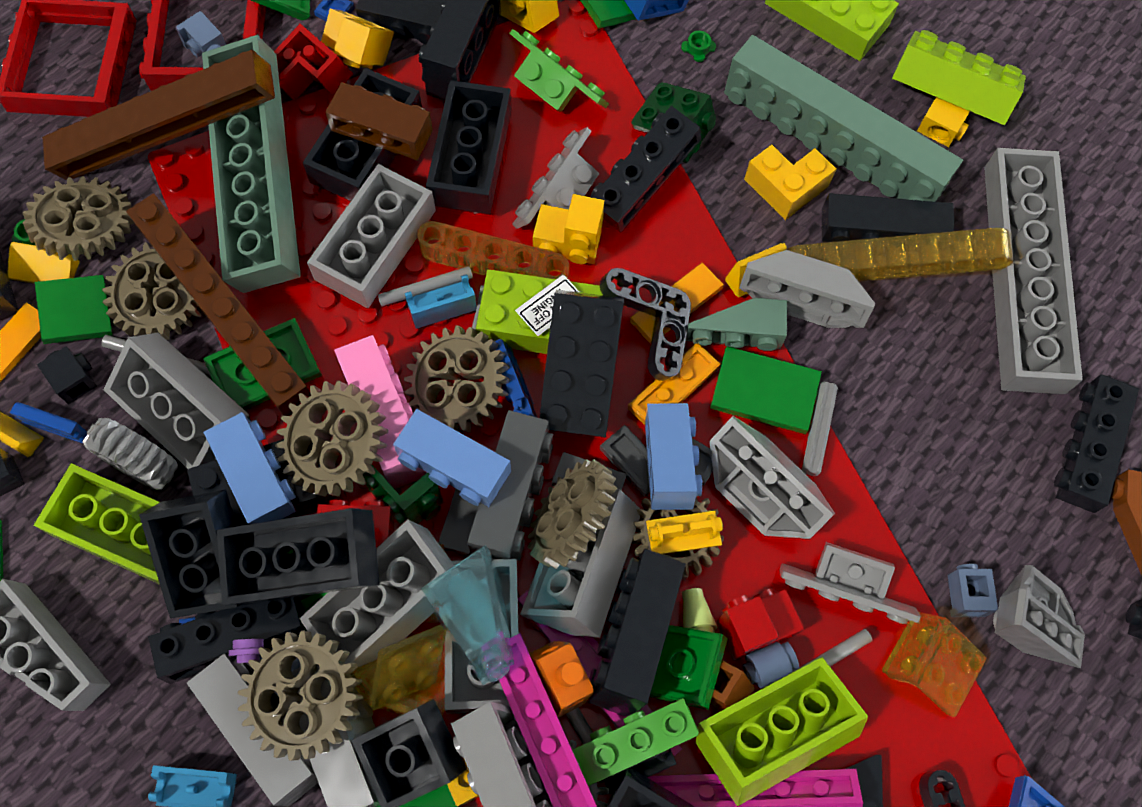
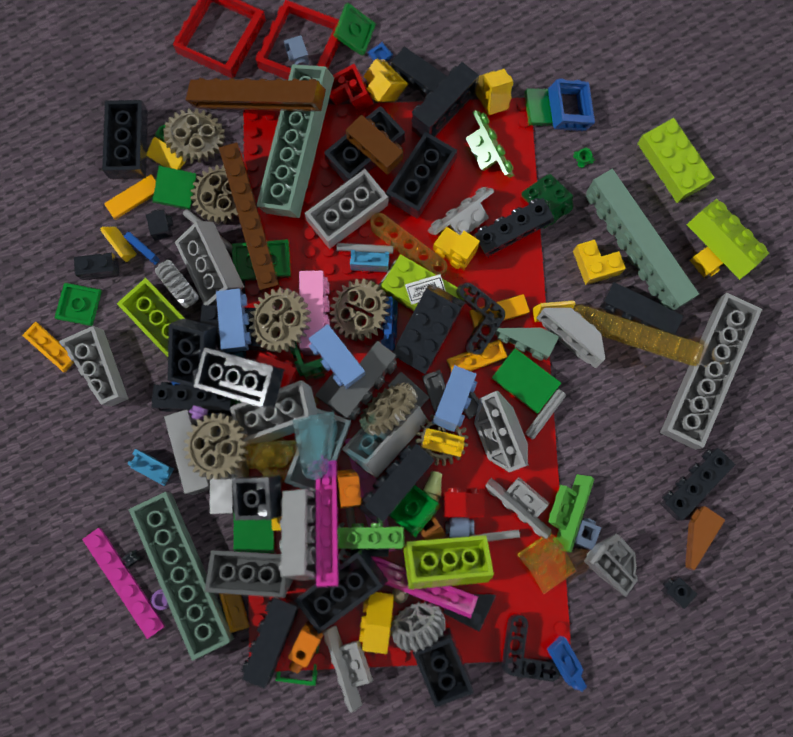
camera: 25 degrees right, 10 degrees up
none -> bright green bracket [548,474,594,552]

